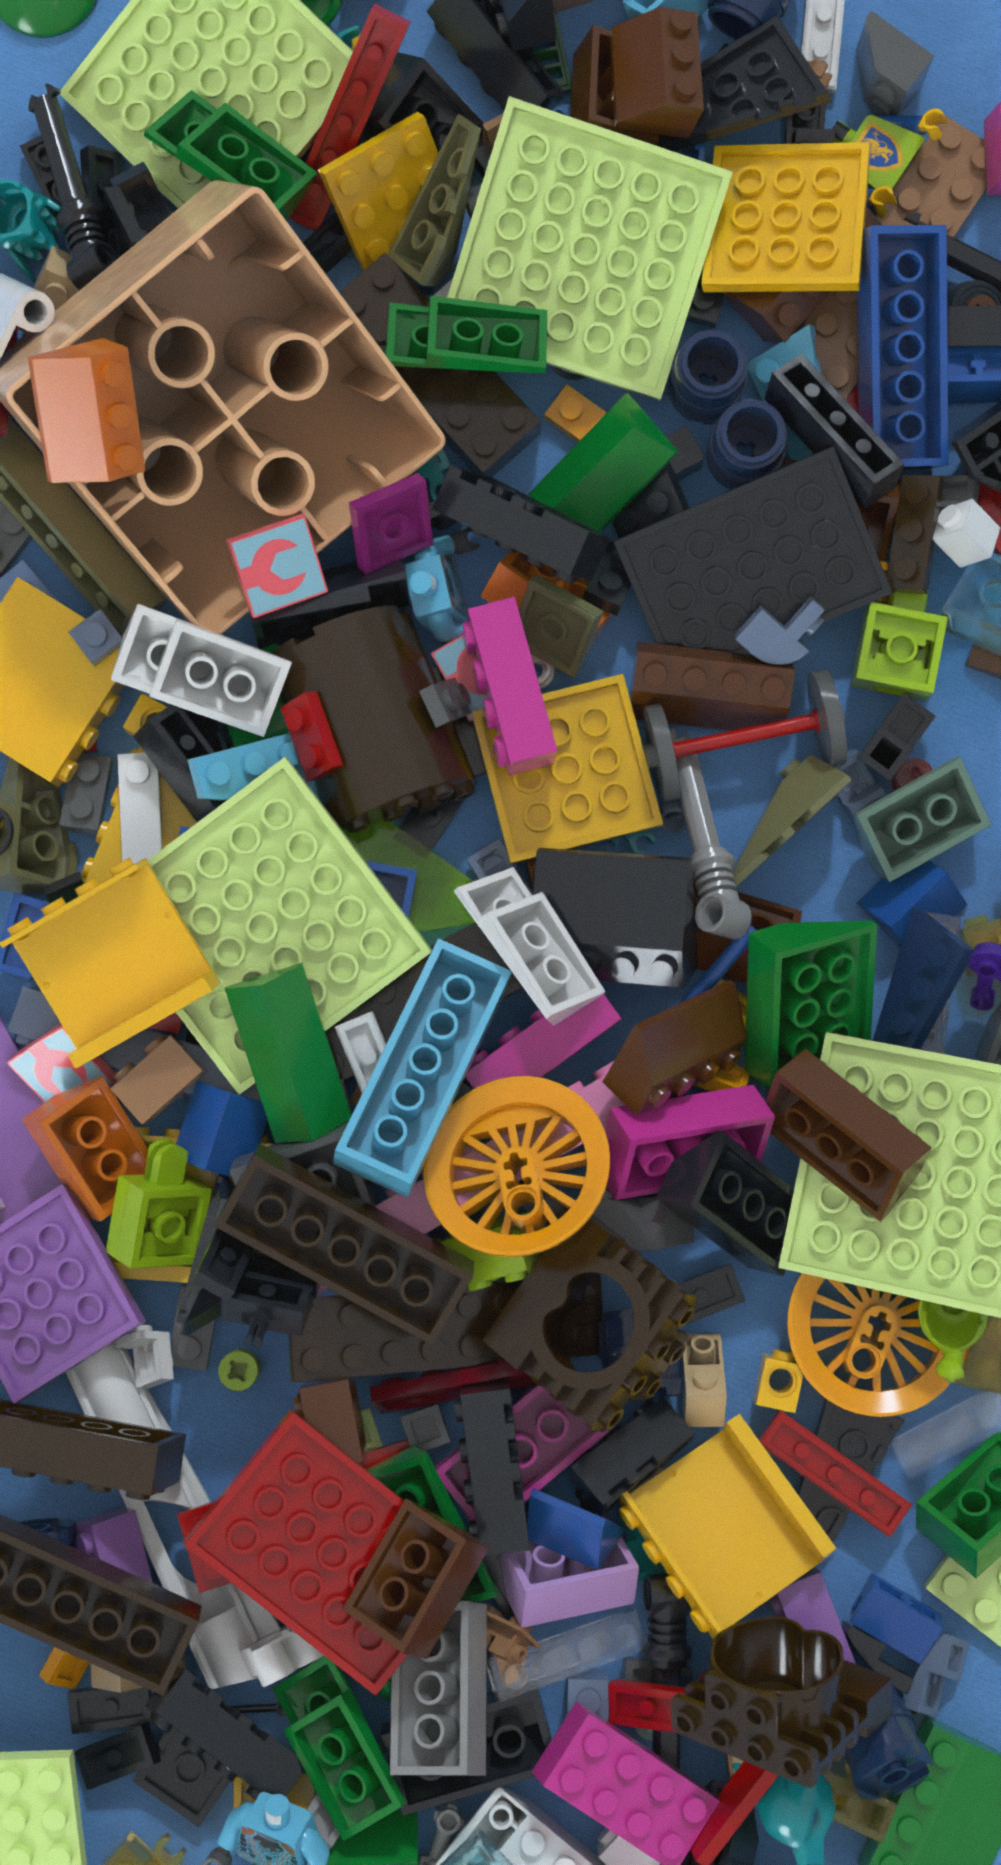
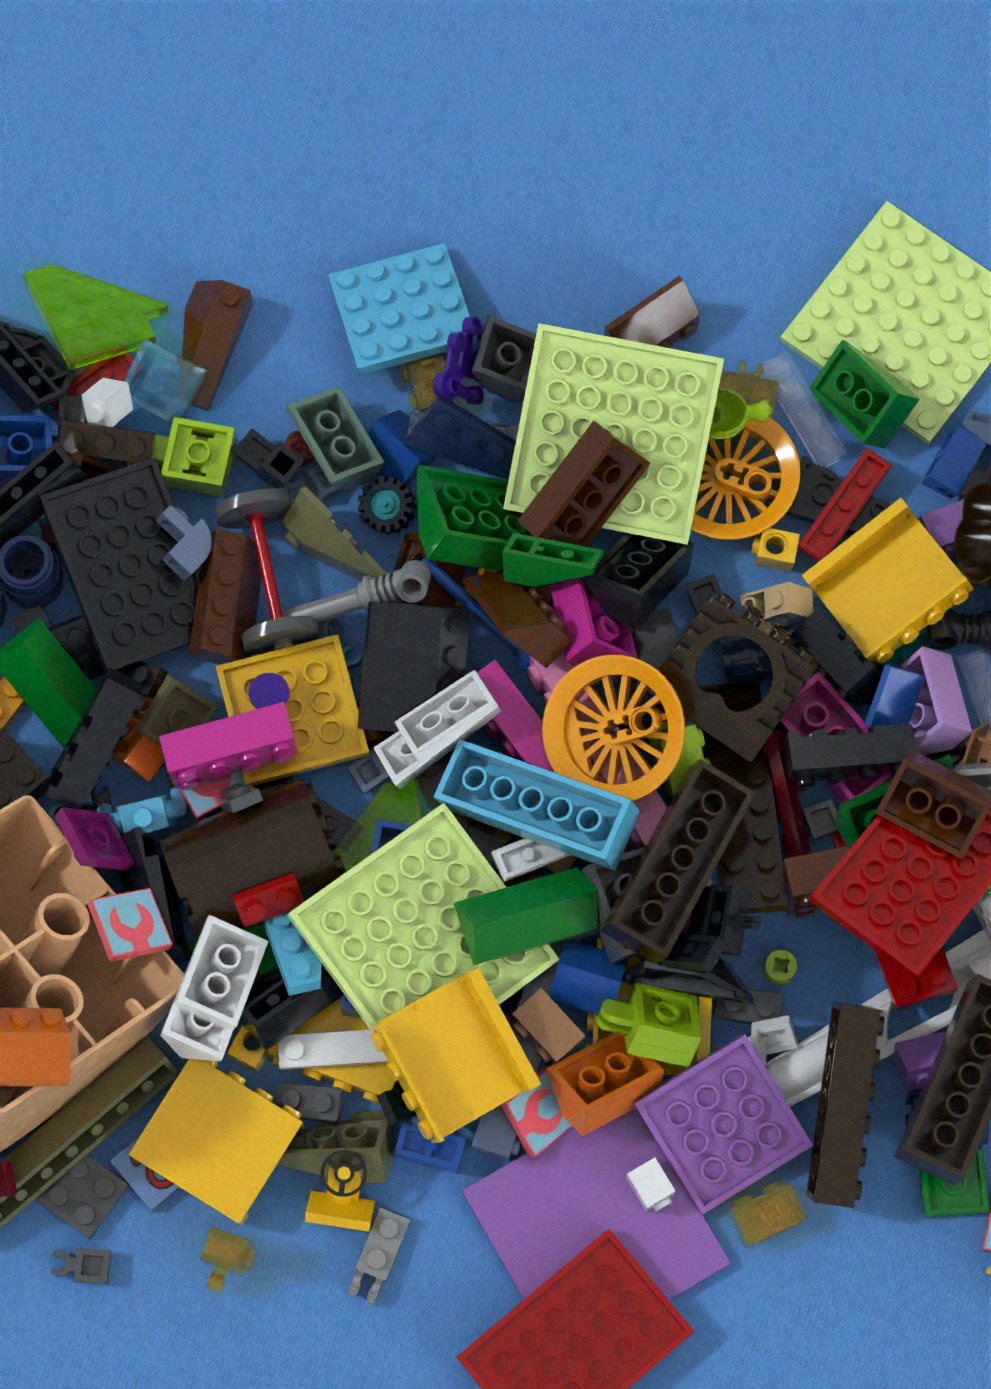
camera: 90 degrees left, 10 degrees down
sand blue plate [69,609,122,666] -> none
none -> dark purple piece [248,673,290,709]
none -> black wheel [357,476,417,534]
none -> green slope [502,533,603,587]

